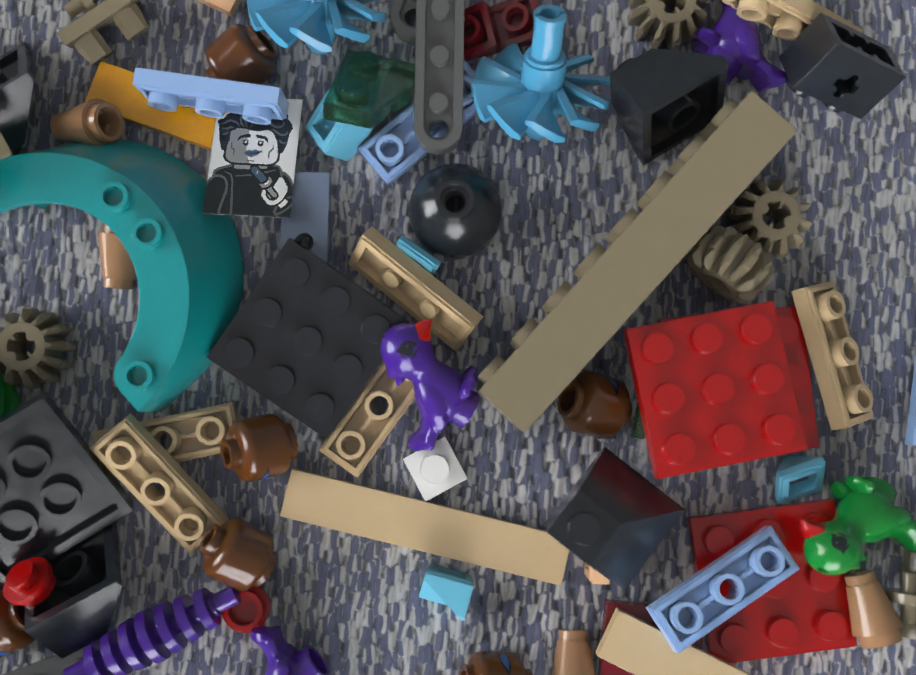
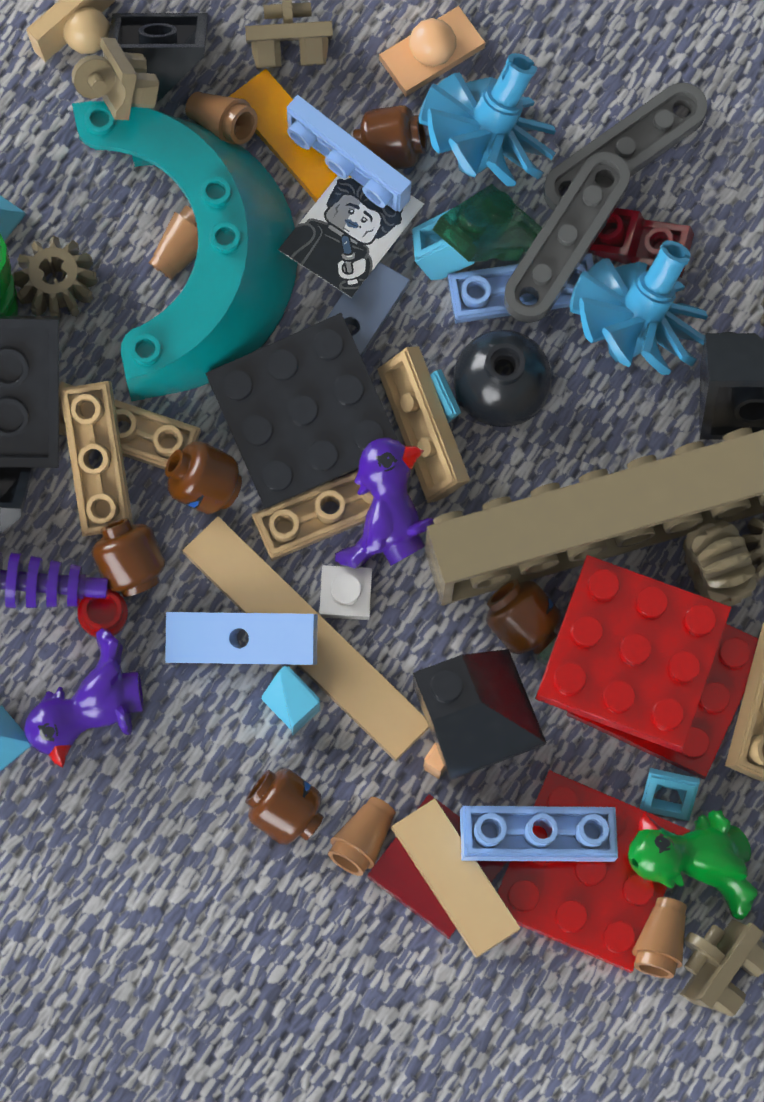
camera: 25 degrees right, 10 degrees down
none -> light blue tile [165,612,318,665]

